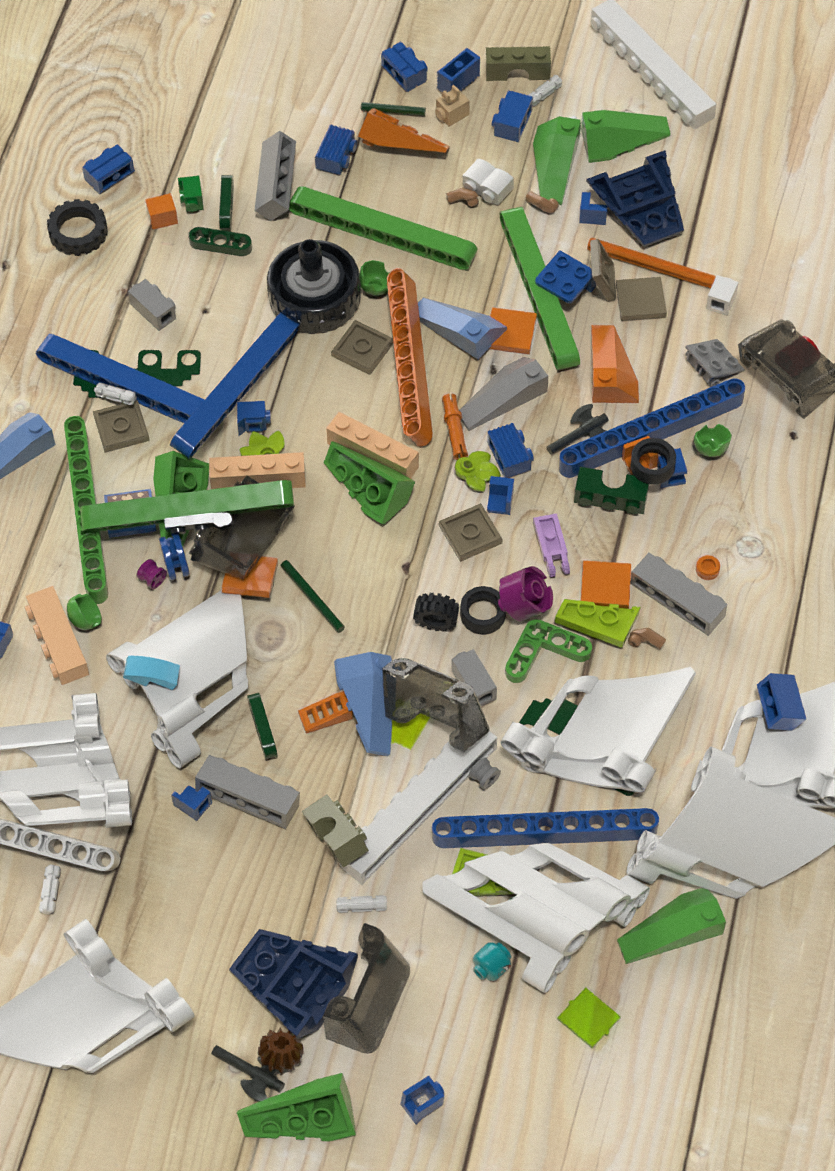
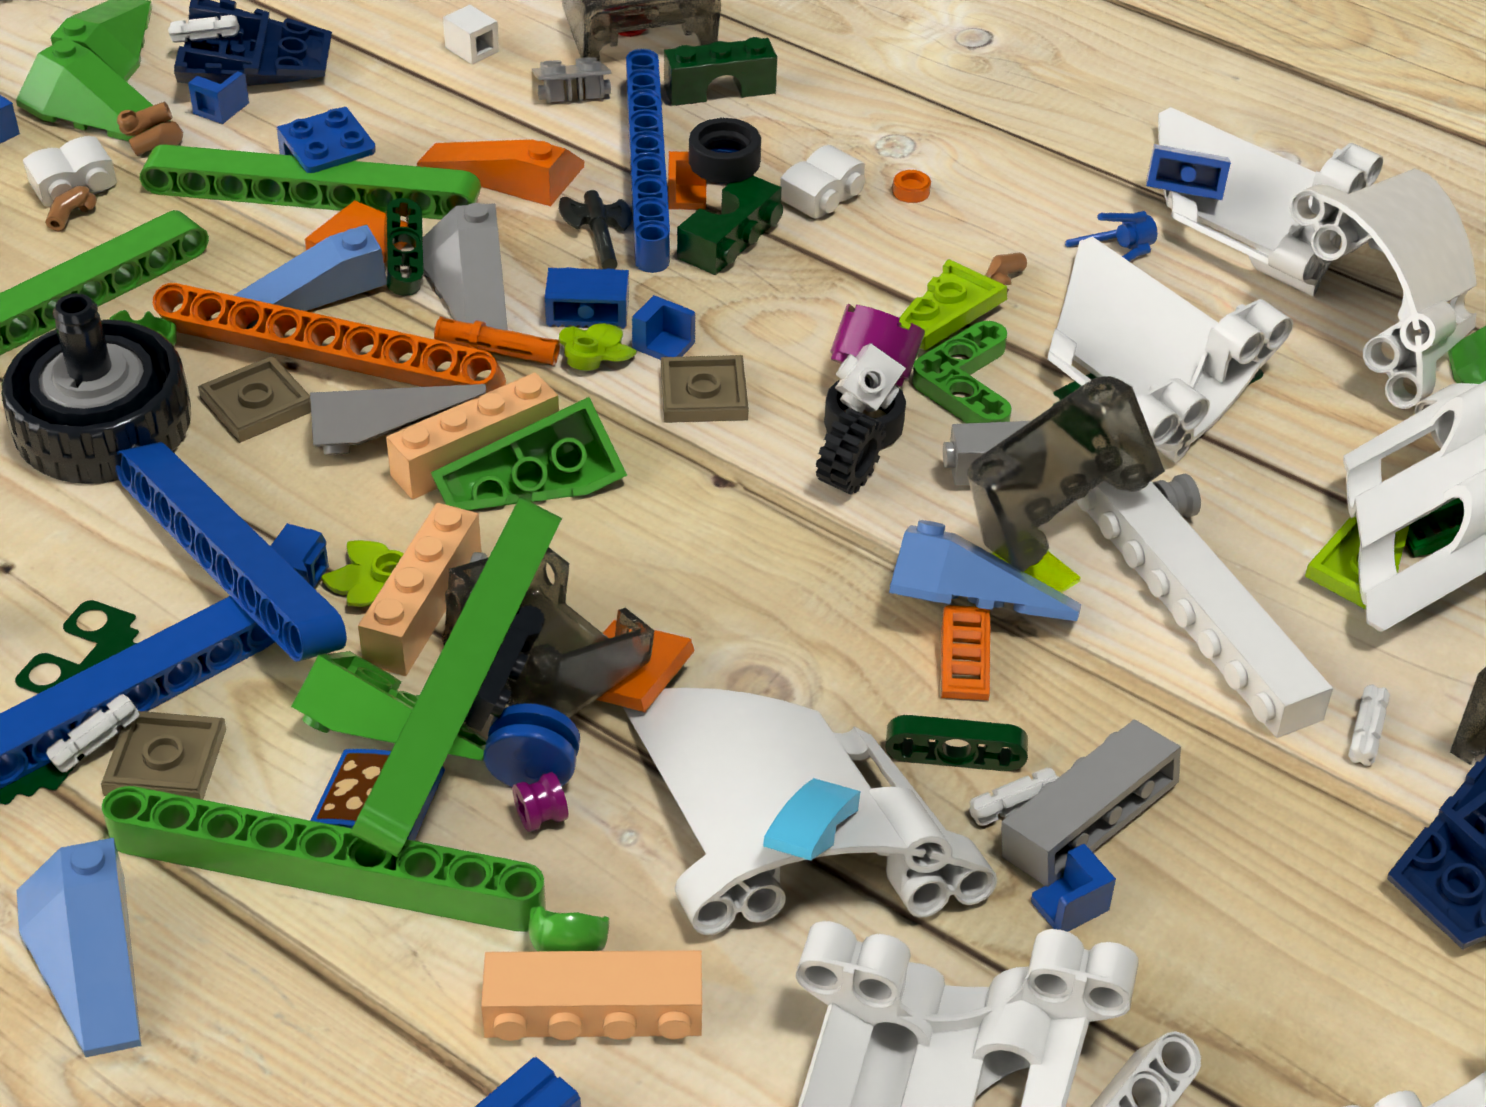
camera: 70 degrees left, 15 degrees down
dark green bar [281,560,345,633] -> none
arch [302,794,369,868] -> none
blue beam [432,808,659,849] -> none
lavender hinge [533,513,570,577] -> none
orange tile [581,560,631,609] -> none
orange axle [587,237,716,288] -> none
dark tan tile [590,239,616,302] -> none
dark tan tile [616,277,667,321] -> none
light grey brick [630,553,728,636] -> none
bright green hair [693,424,732,457] -> none
none -> medium nougat arm [117,101,172,137]
none -> white axle [168,15,239,43]
none -> light grey wedge [310,384,486,455]
none -> dark green beam [384,198,424,296]
none -> dark green arch [664,37,777,106]
none -> white brick [780,145,865,219]
none -> white brick [835,343,906,413]
none -> white axle [969,767,1059,826]
none -> blue plant [1065,211,1158,262]

